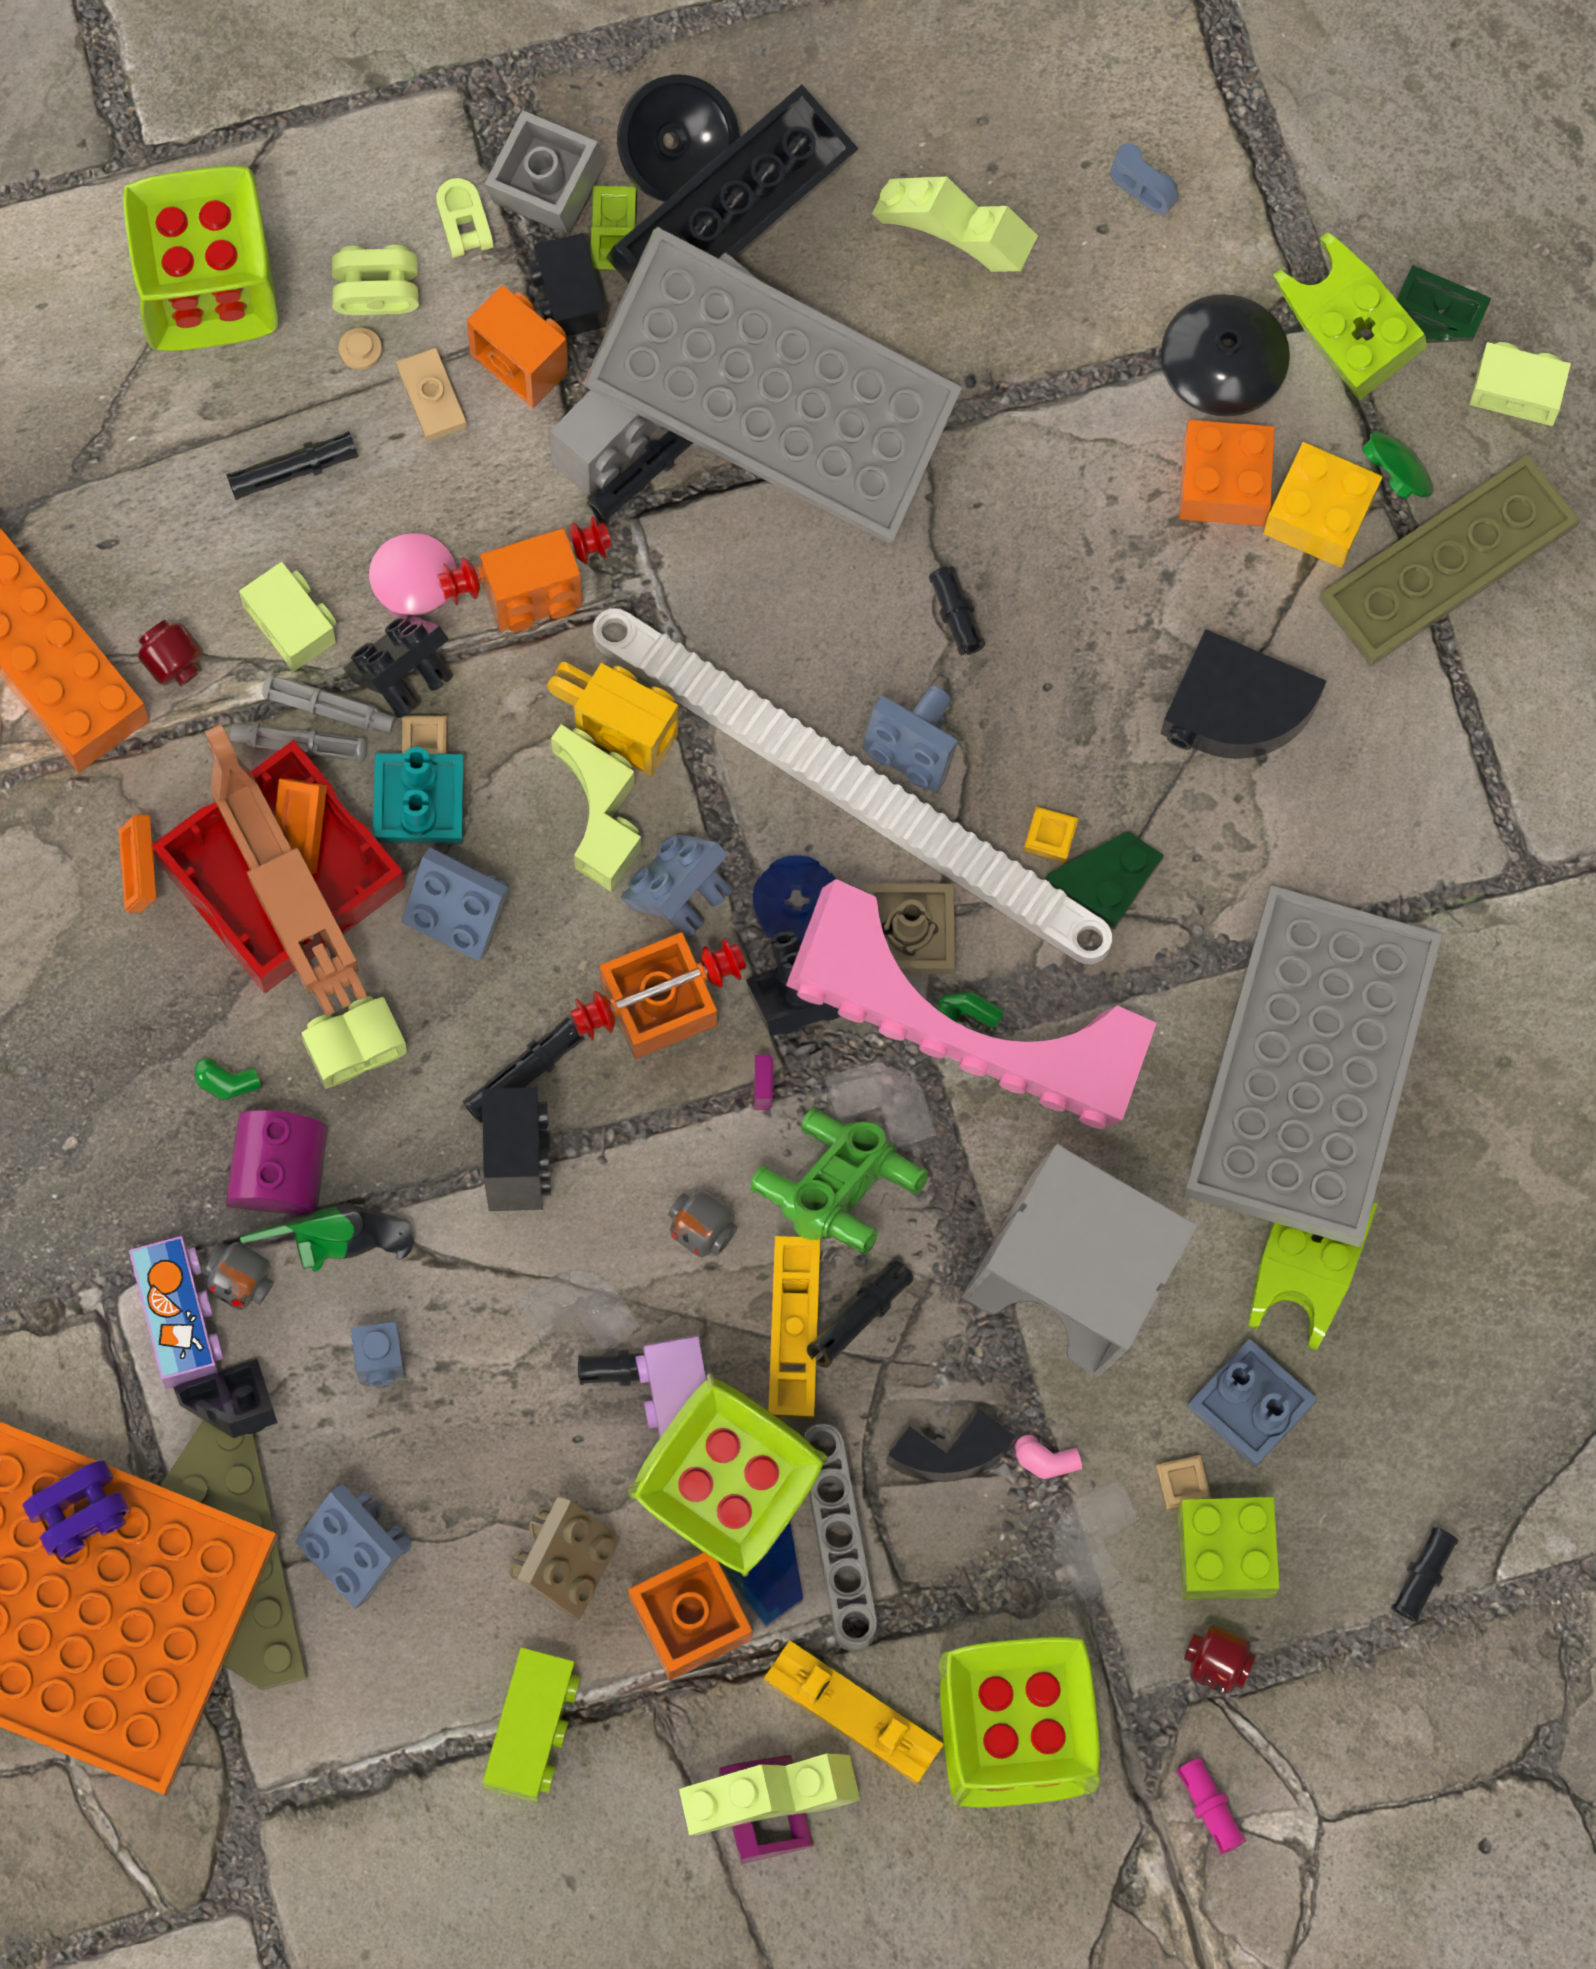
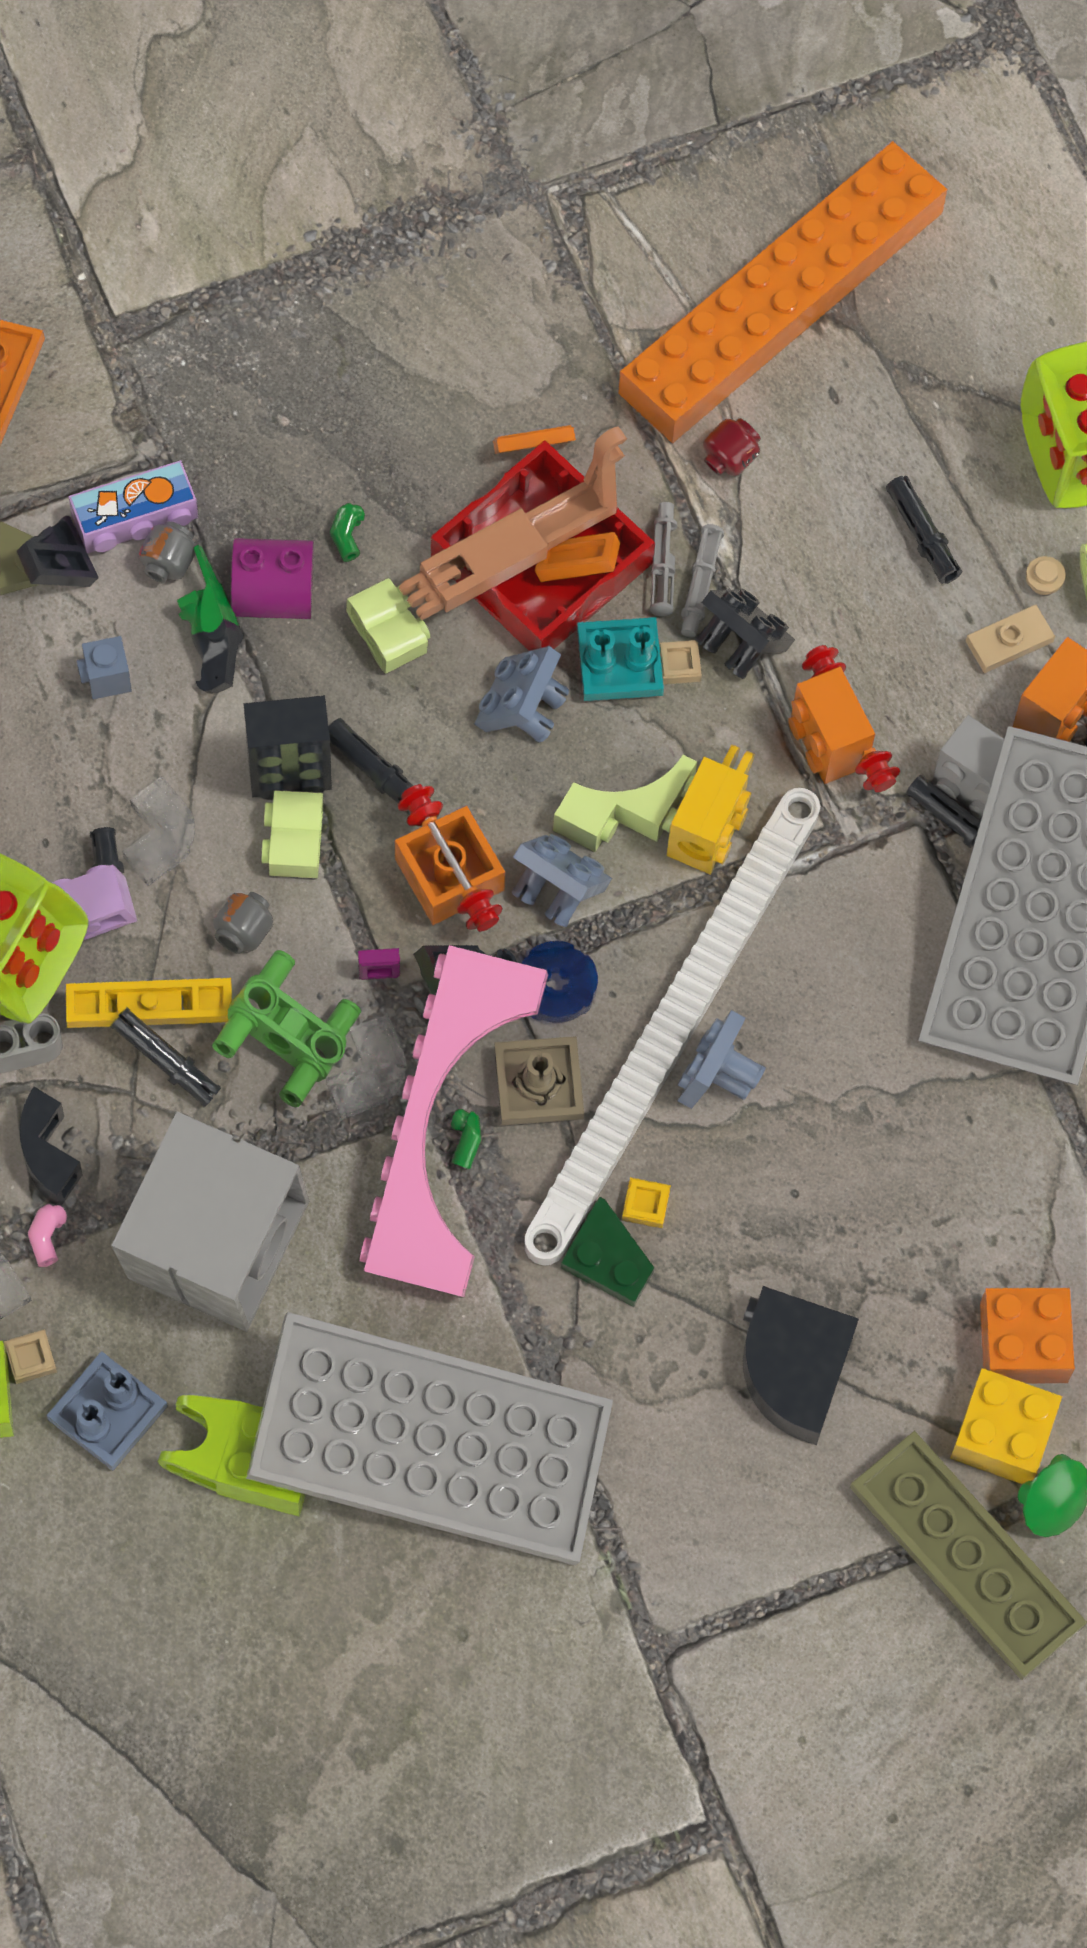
camera: 85 degrees right, 5 degrees down
yellowish green brick [239,562,337,672] -> none
bright pink dish [369,533,456,616] -> none
black pin [929,566,985,656] -> none
none -> yellowish green brick [262,791,323,878]

